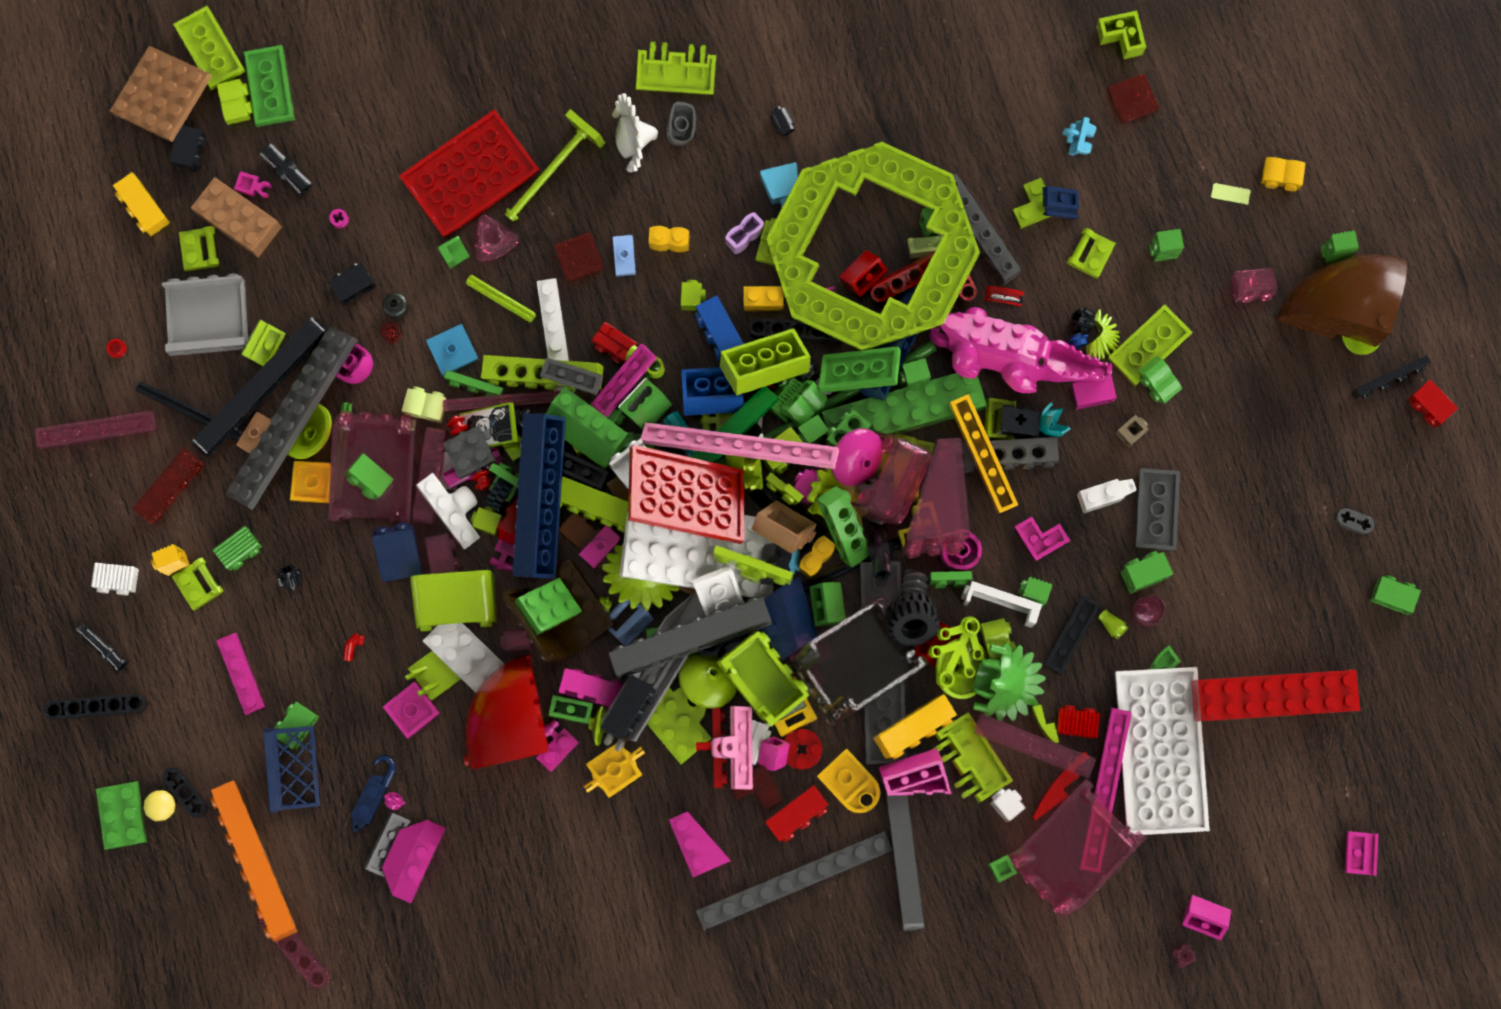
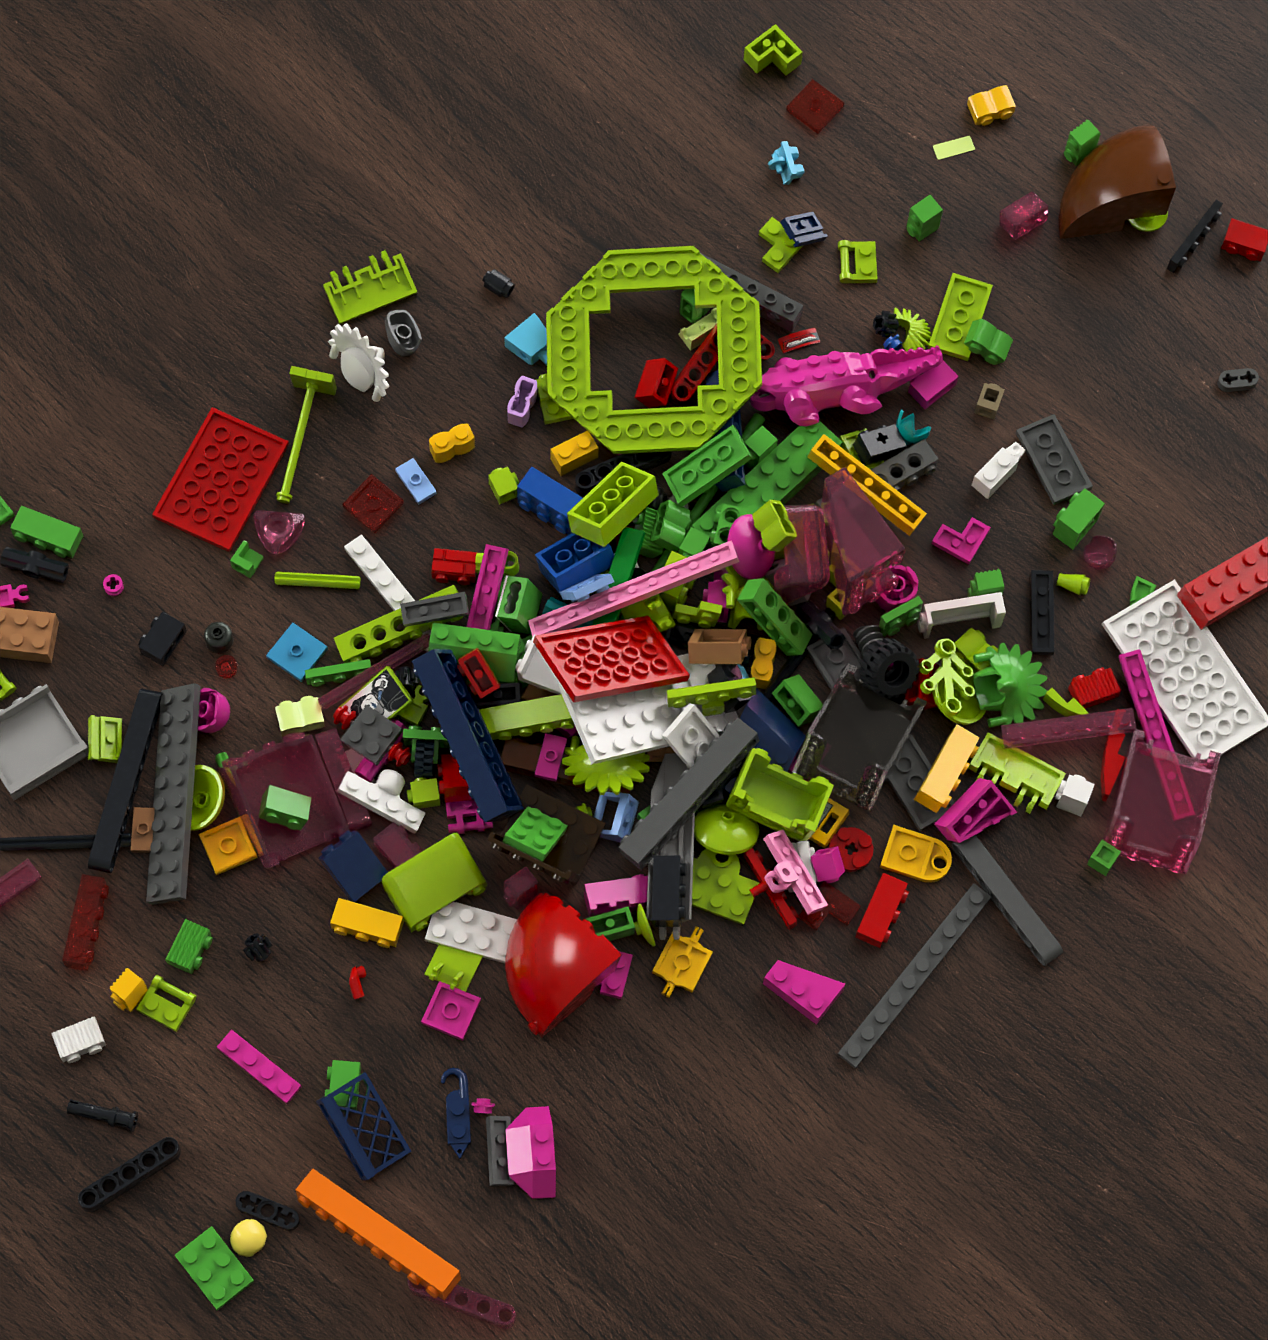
camera: 35 degrees left, 10 degrees down
none -> bright green brick [10,506,83,558]
none -> yellow brick [330,898,404,948]
none -> red brick [457,647,500,699]
none -> light blue plate [560,574,614,602]
none -> lime brick [752,499,797,552]

